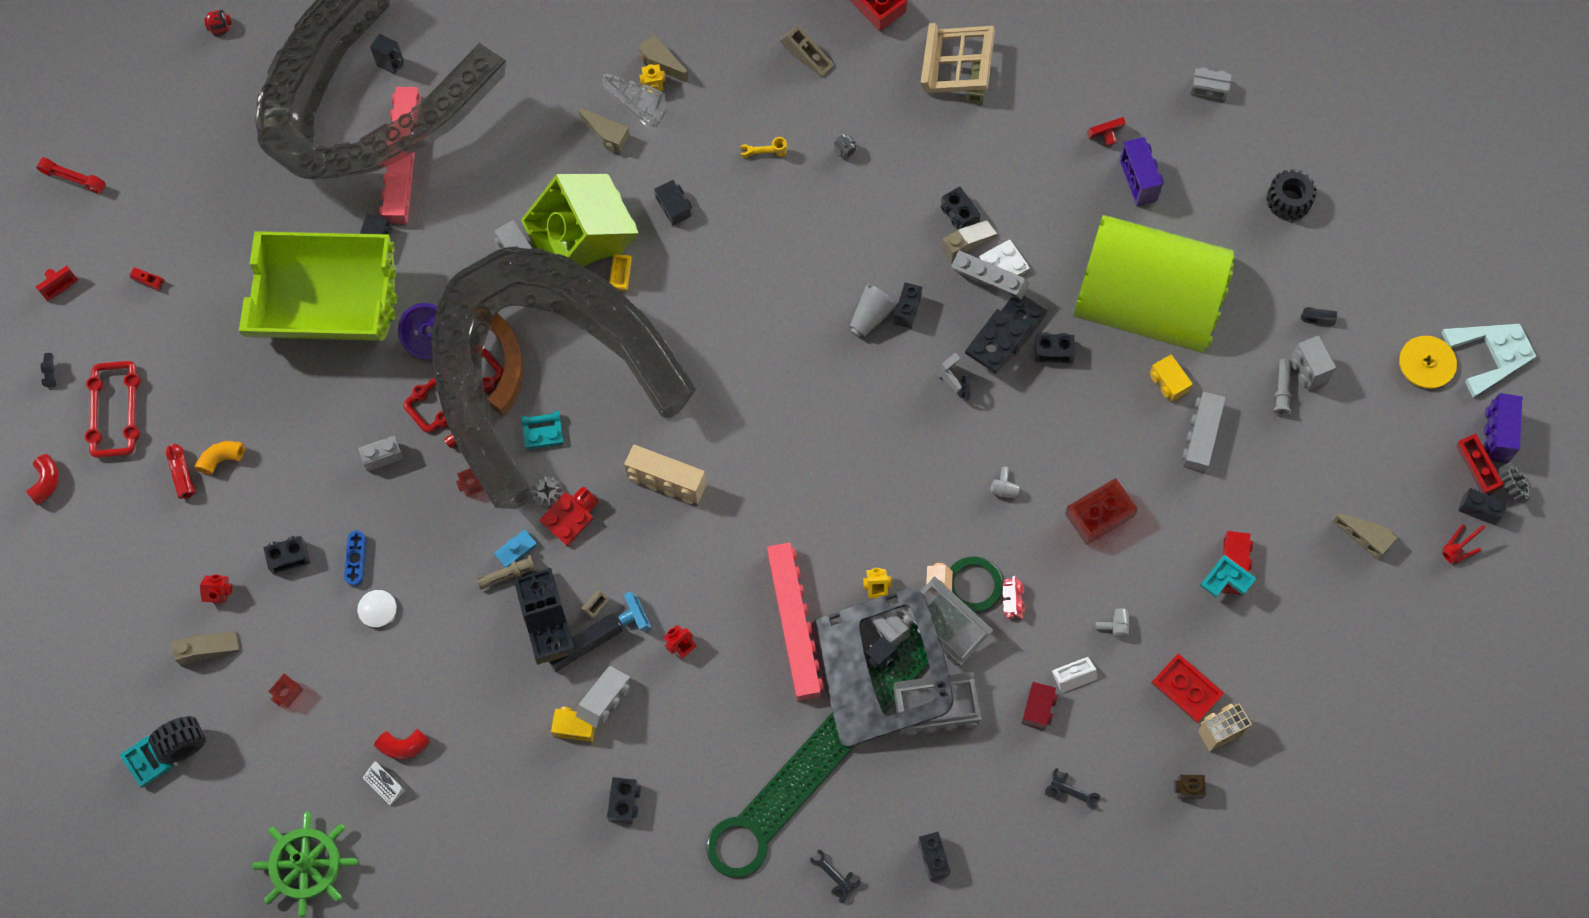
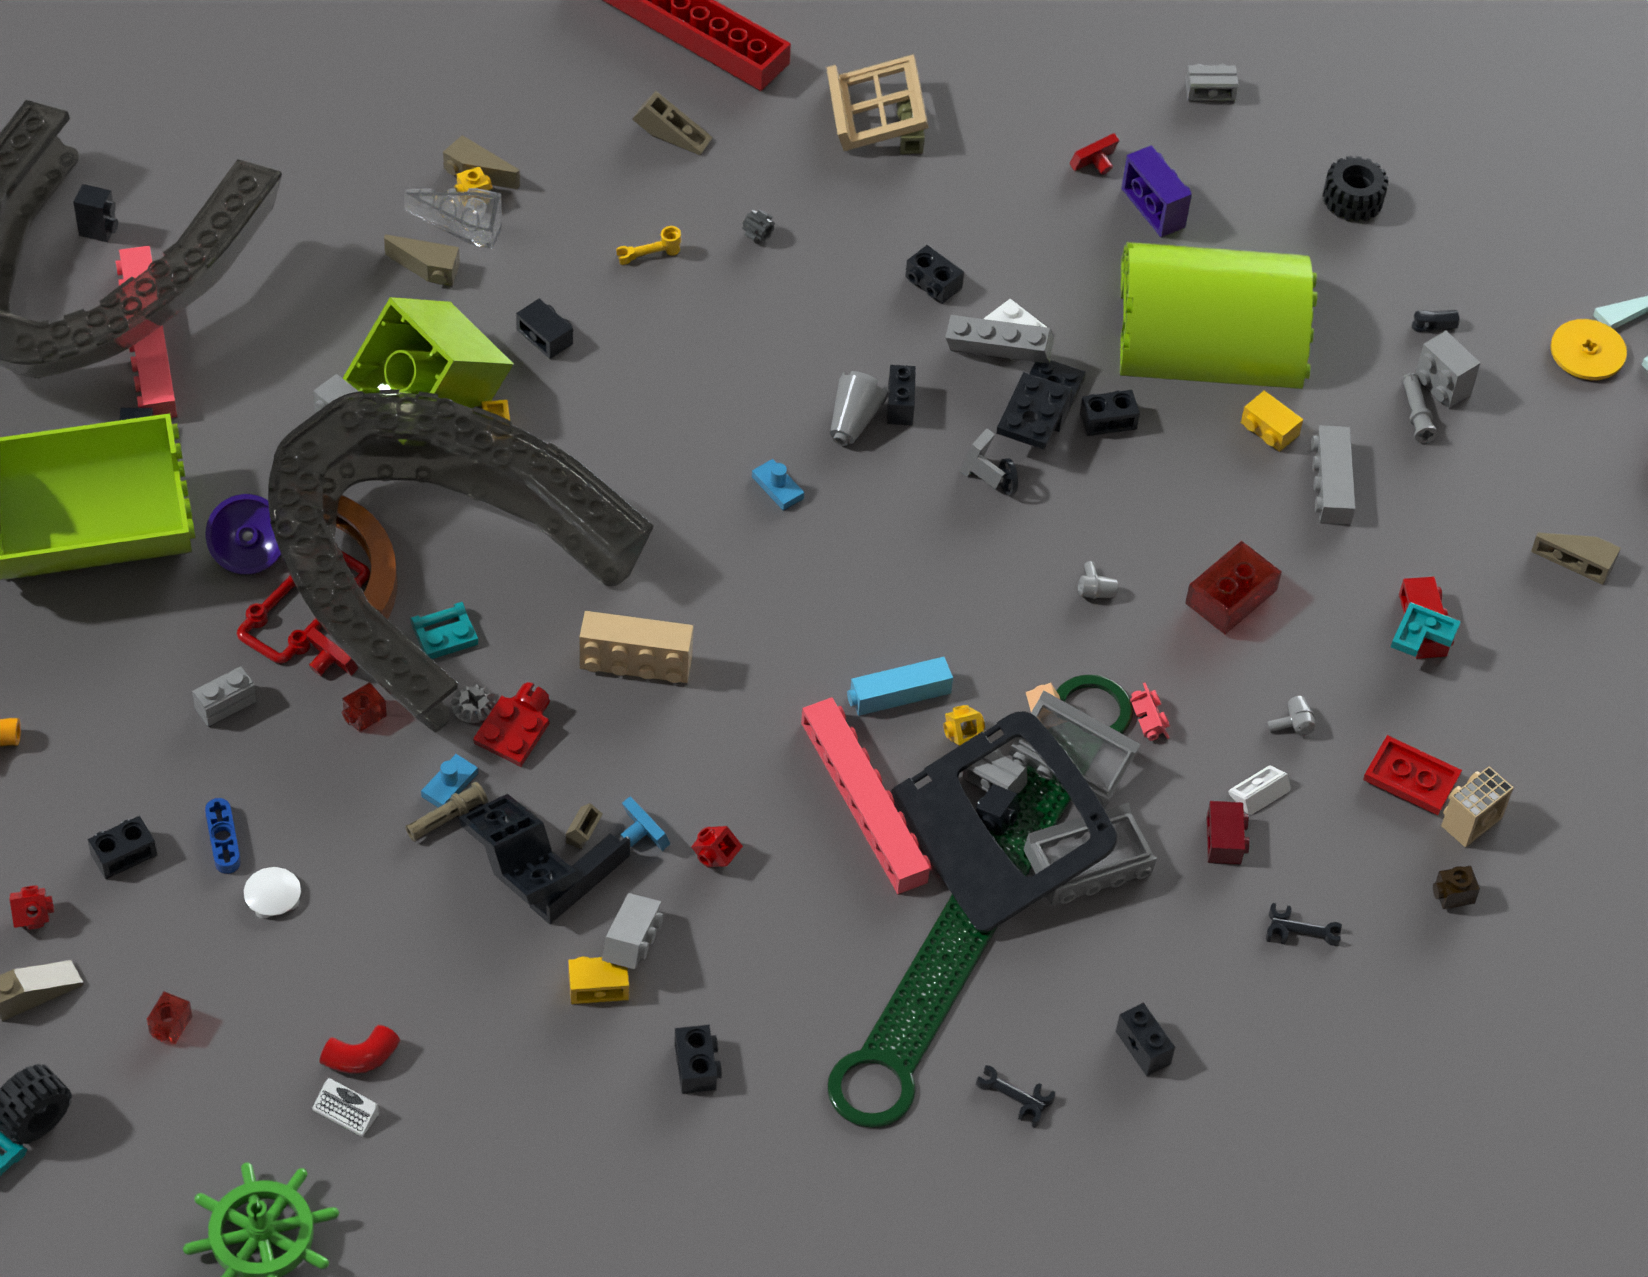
camera: 20 degrees left, 15 degrees down
dark tan slope [941,220,997,263] -> none
none -> dark azure tile [752,459,804,511]
none -> medium azure brick [847,657,953,716]

